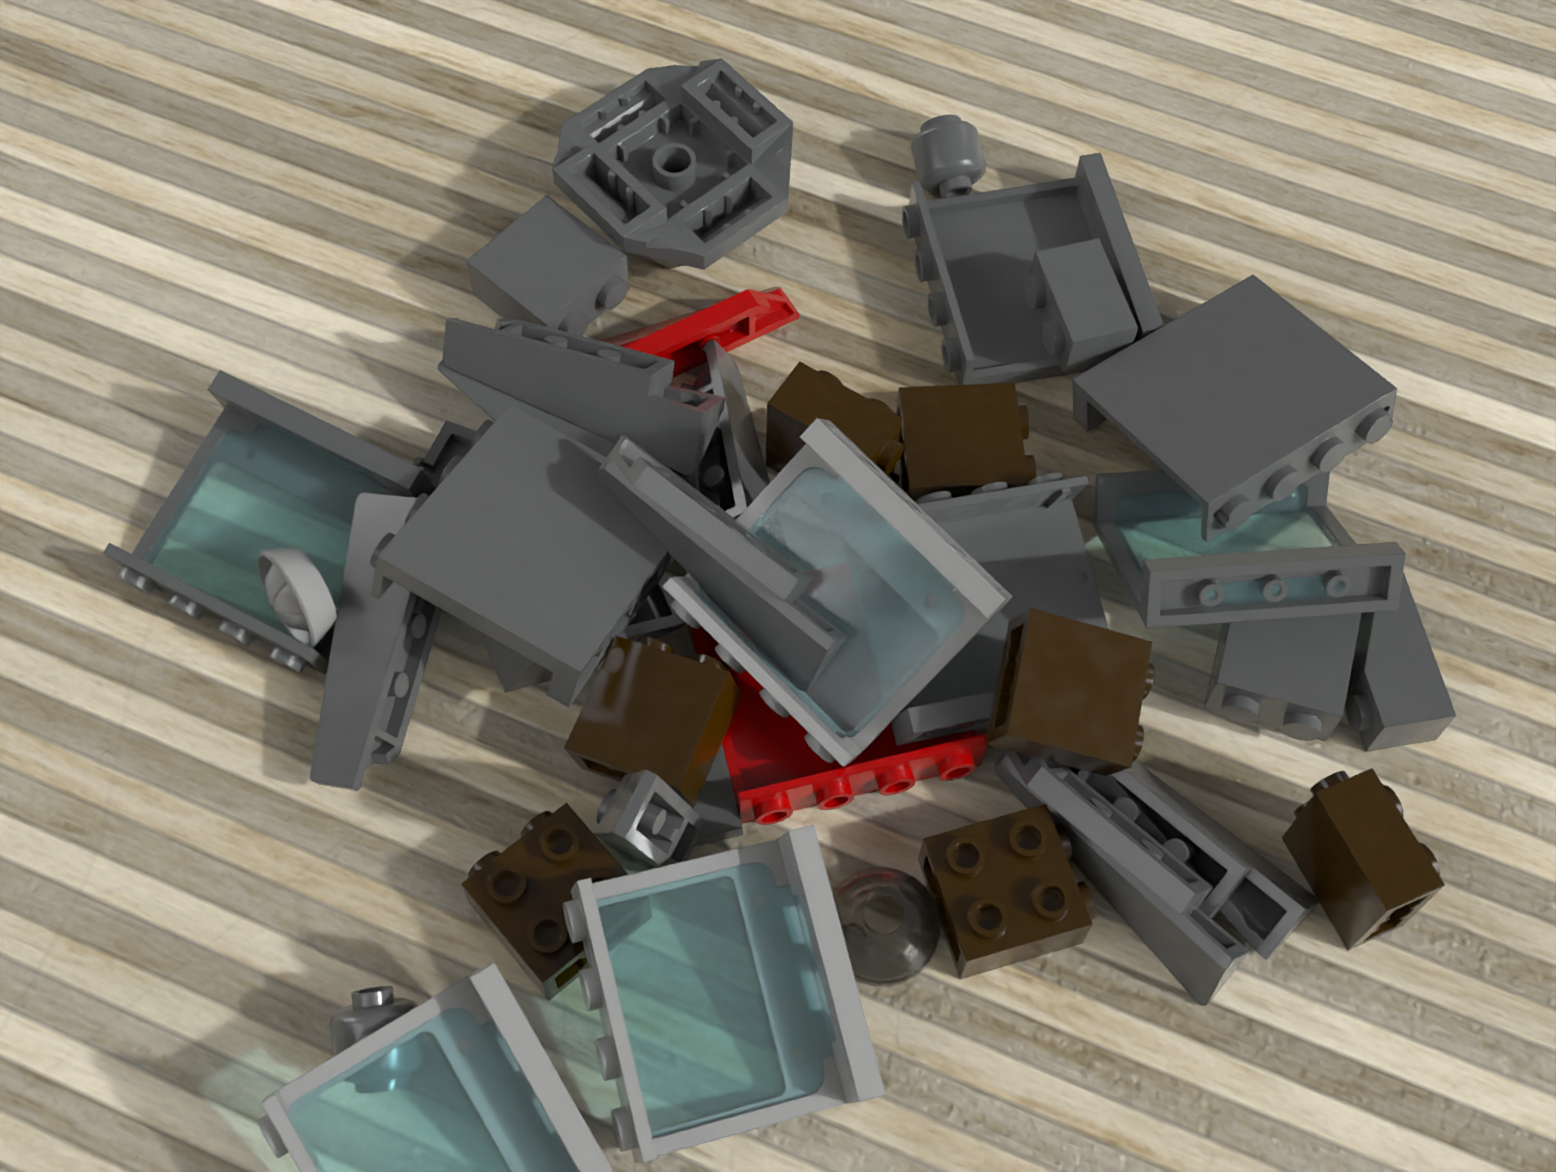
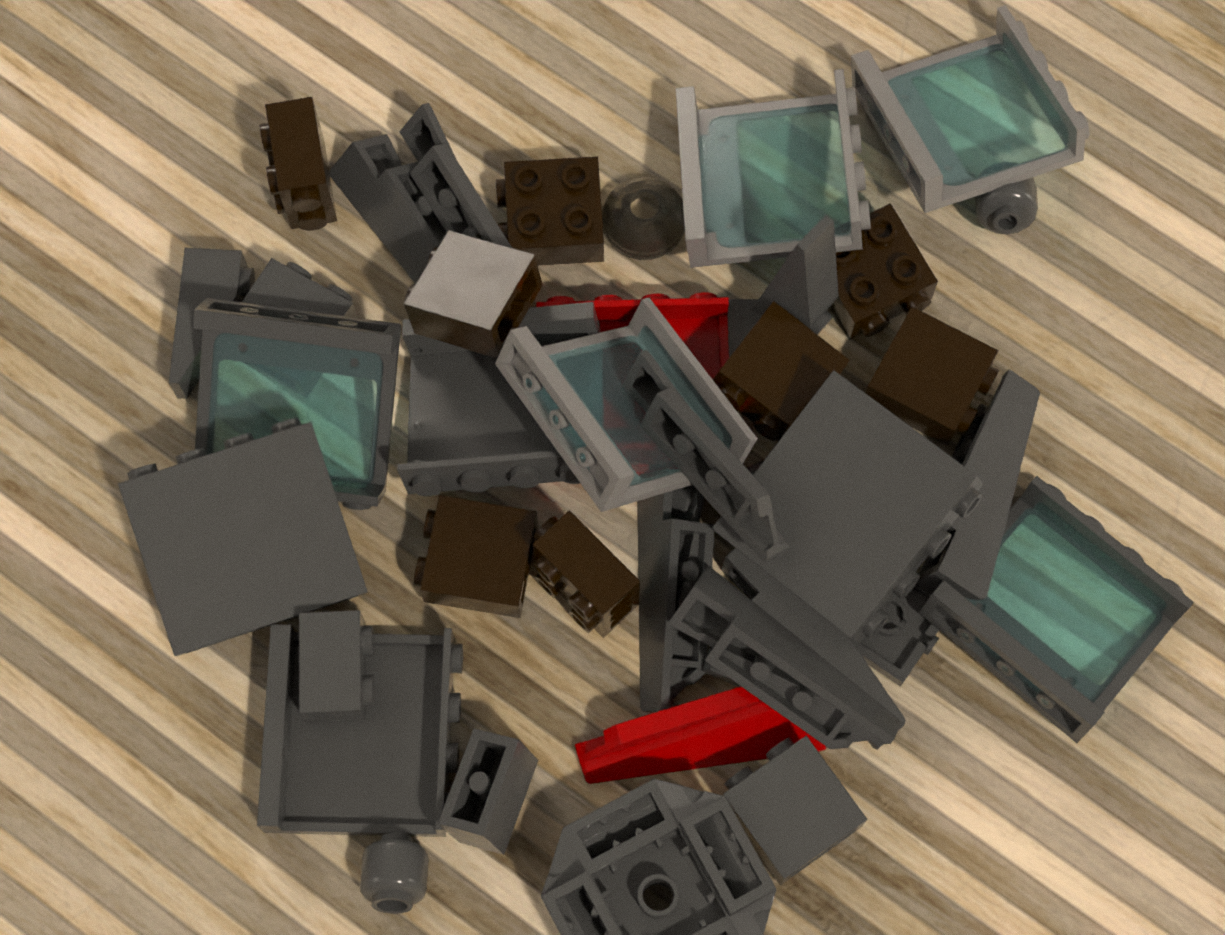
camera: 165 degrees left, 10 degrees up
light grey hat [257,546,337,647] -> none
none -> dark grey brick [438,728,538,855]
none -> dark brown brick [865,307,999,446]

